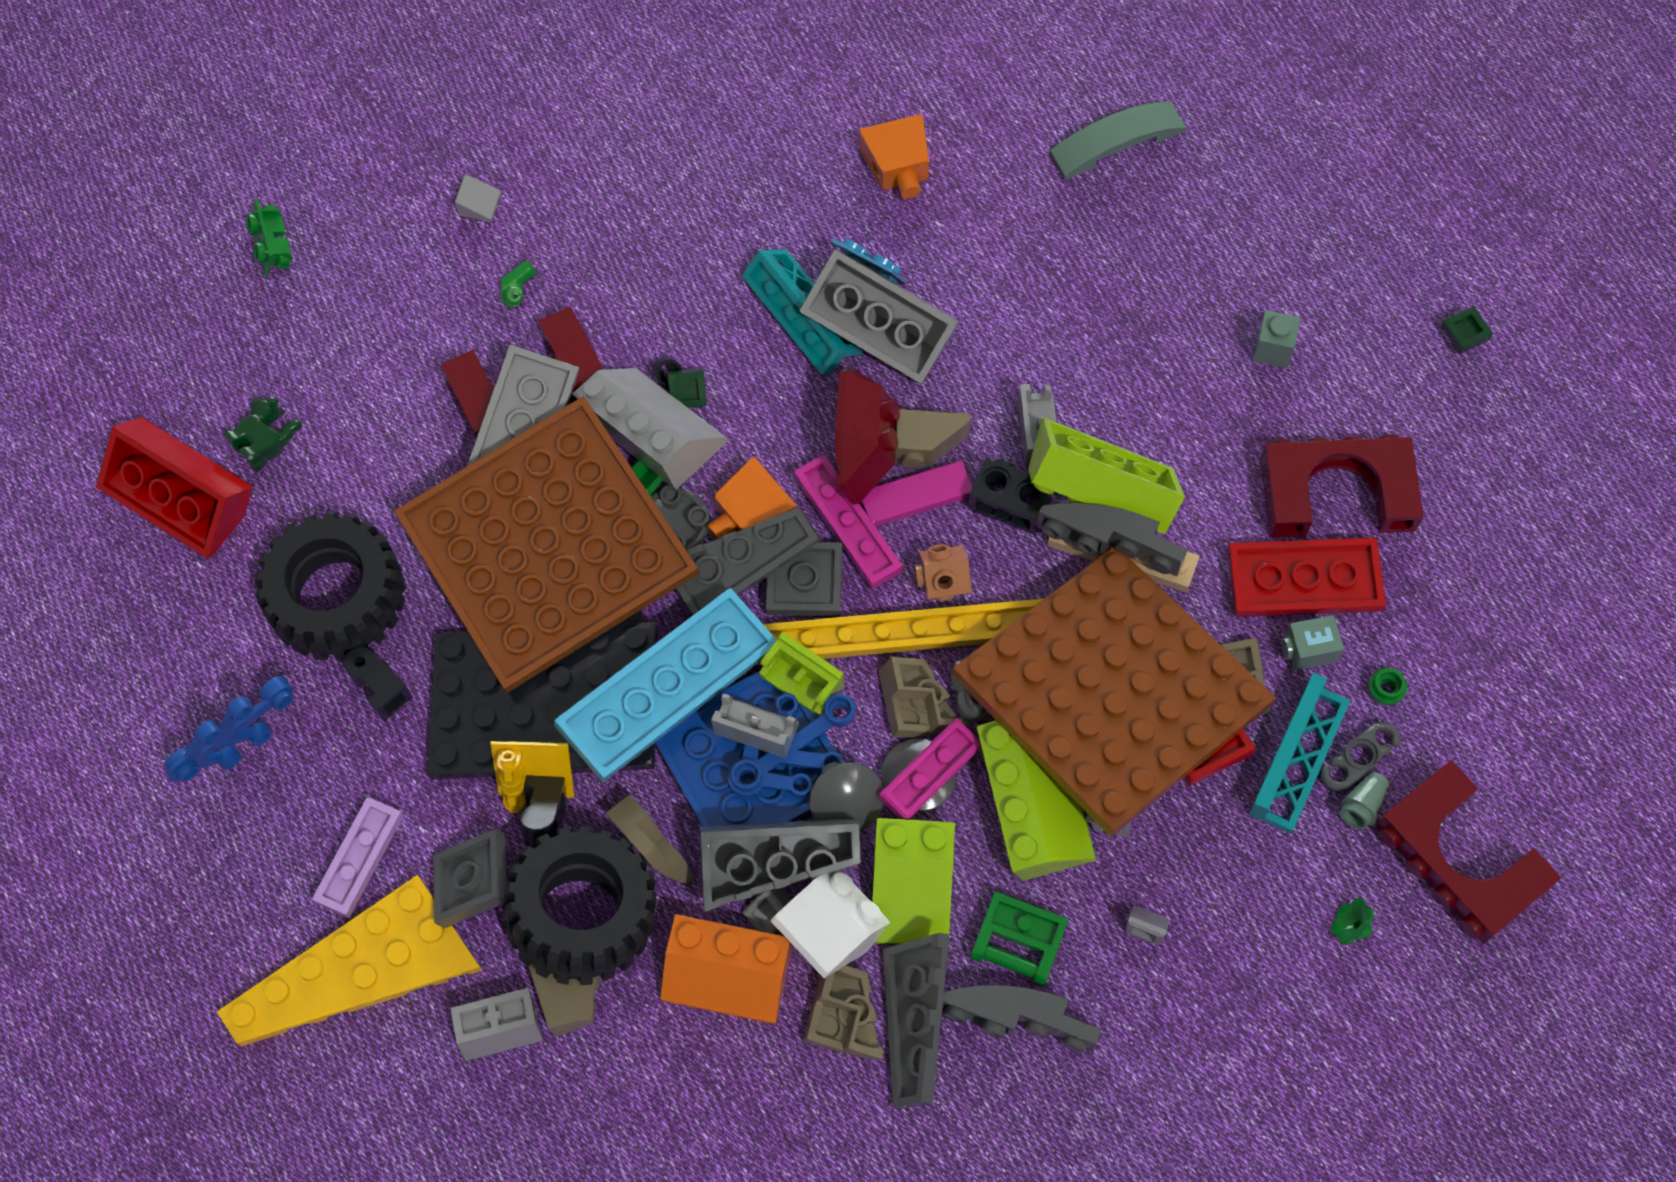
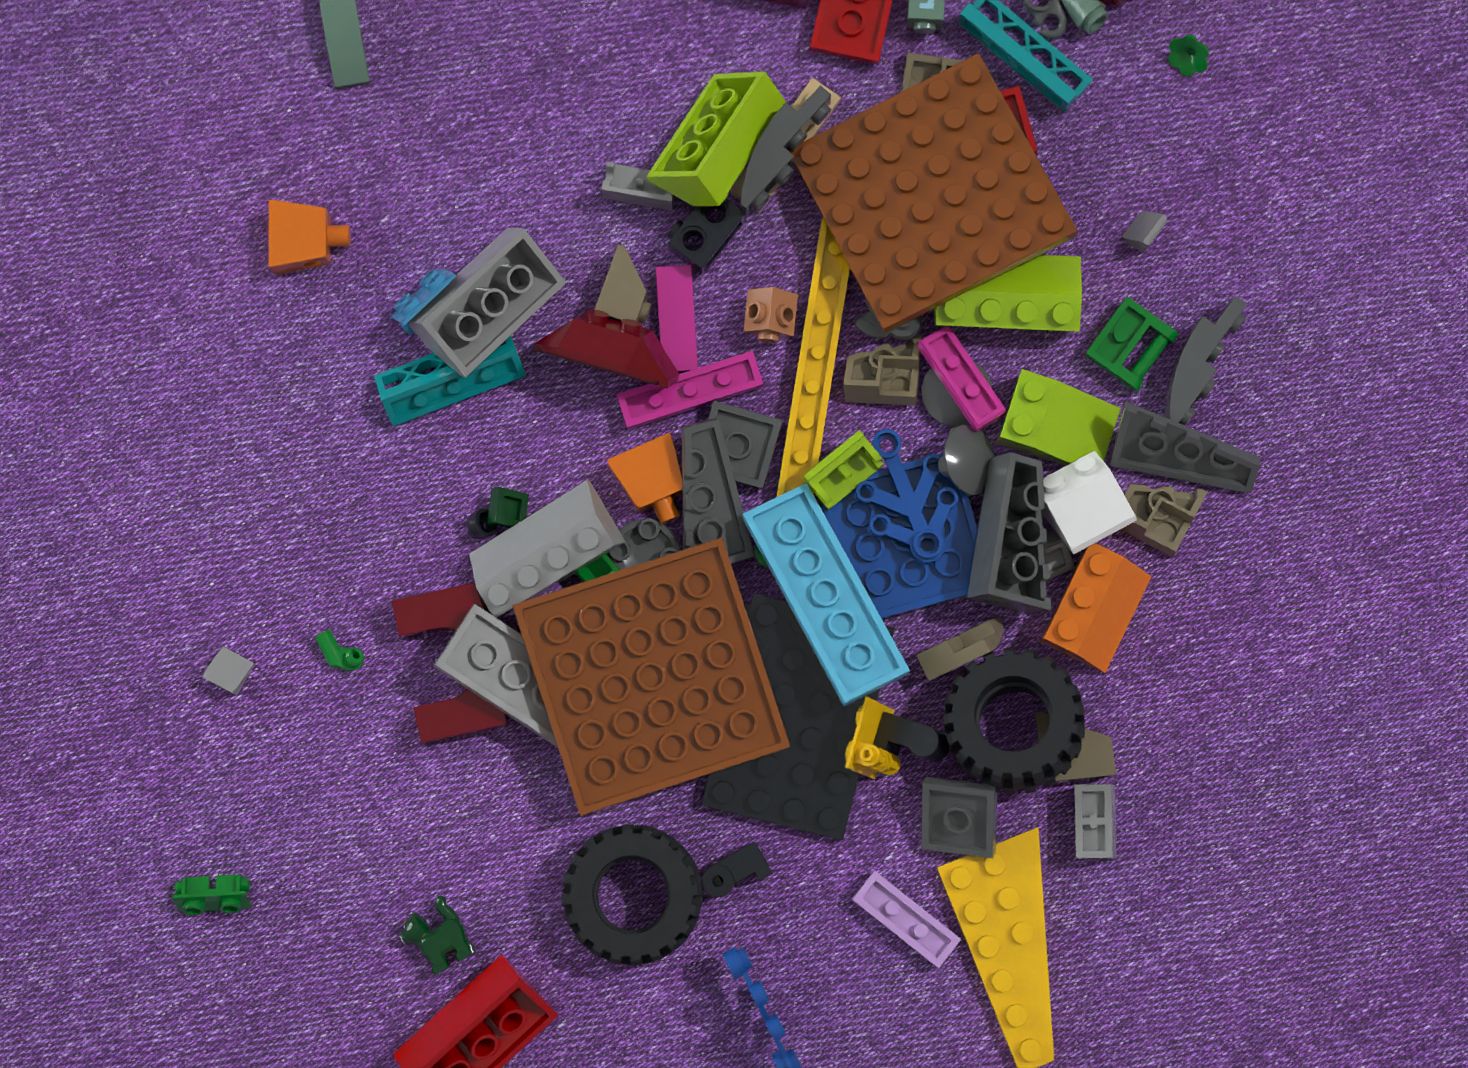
camera: 75 degrees left, 15 degrees up
light grey hinge [711,693,799,759] -> none

